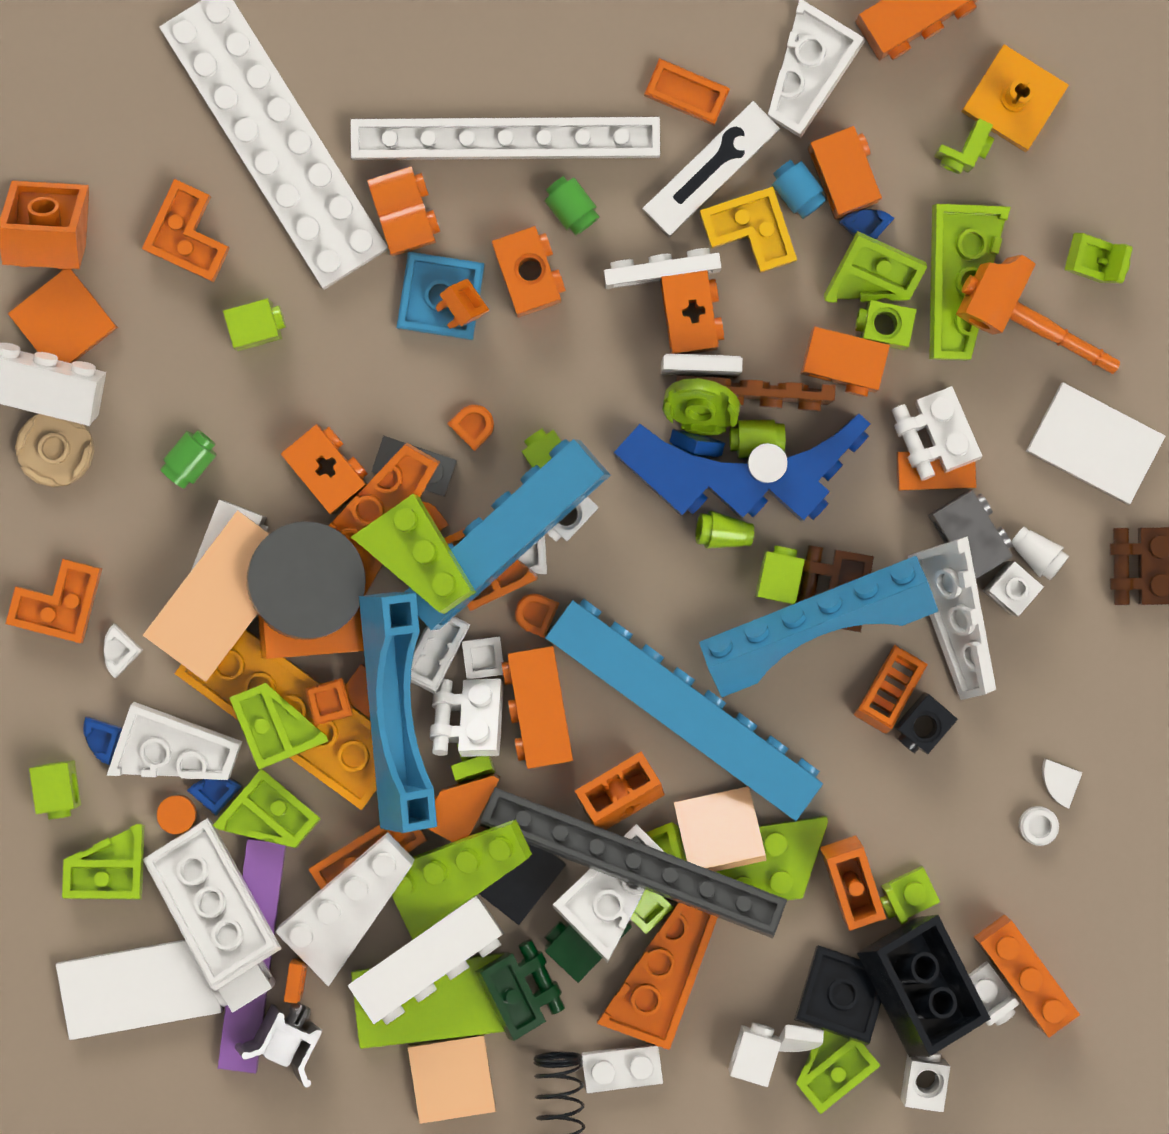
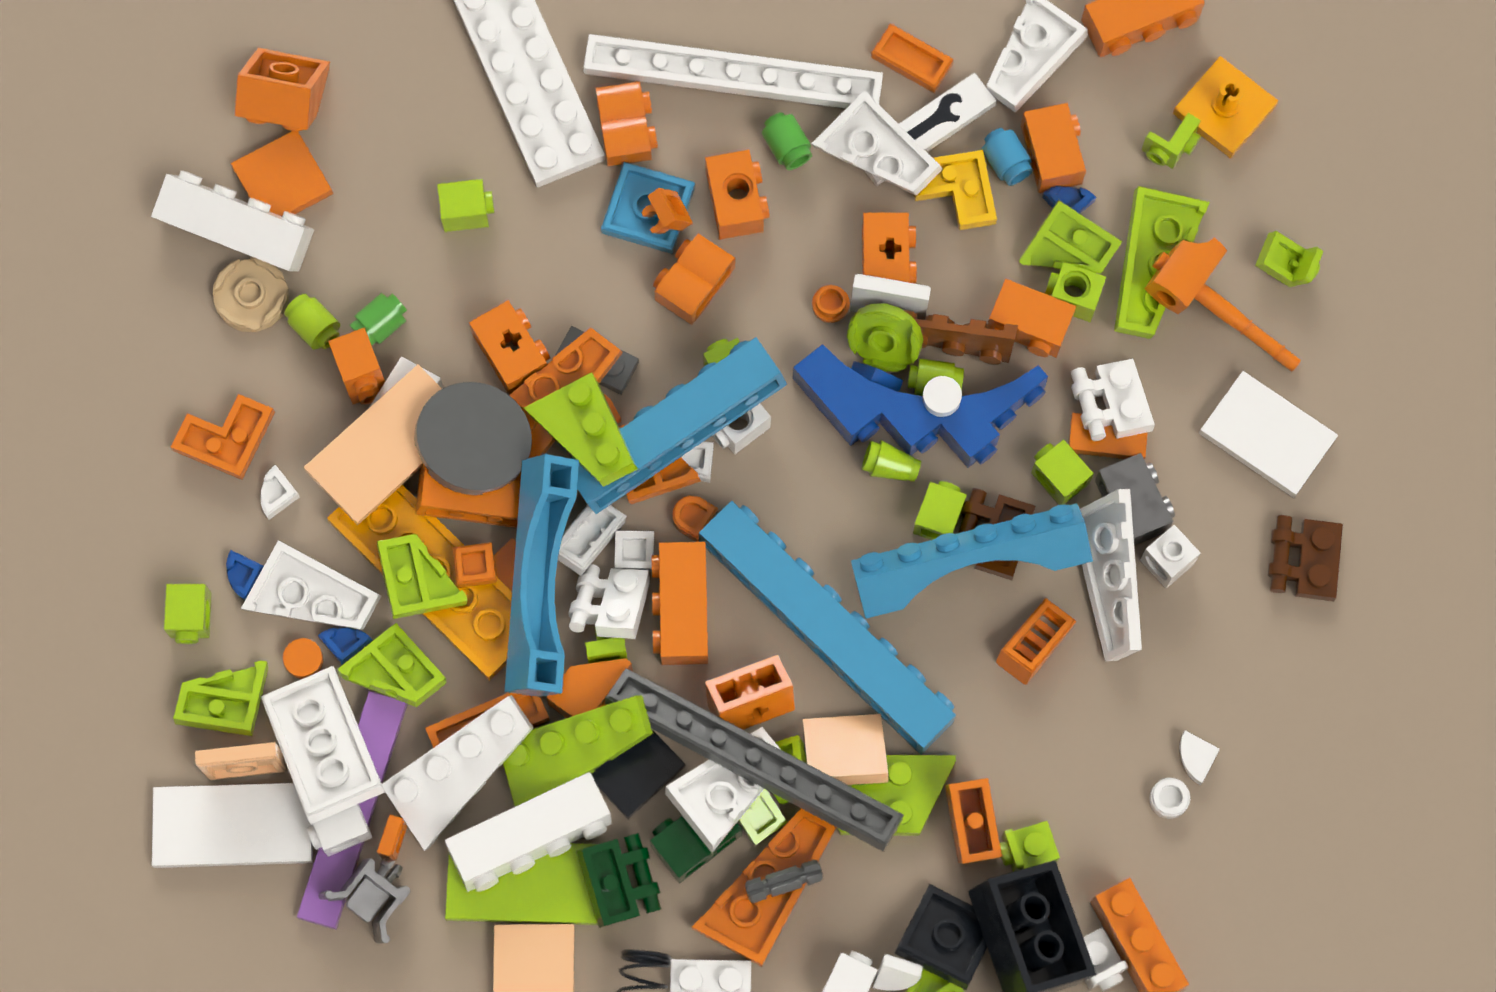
camera: 10 degrees right, 15 degrees down
orange plate [142,179,230,283] -> none
orange tile [447,405,494,451] -> none
white plate [604,248,721,289] -> none
black brick [894,692,958,754] -> none
white cone [1011,527,1069,580] -> none
none -> light nougat tile [195,742,287,780]
none -> lime brick [284,294,340,350]
none -> orange brick [328,327,385,405]
none -> orange brick [653,233,736,325]
none -> dark grey axle [745,860,823,903]
none -> white wing [811,91,943,195]
none -> orange plate [812,285,850,323]
none -> lime brick [1031,439,1094,505]

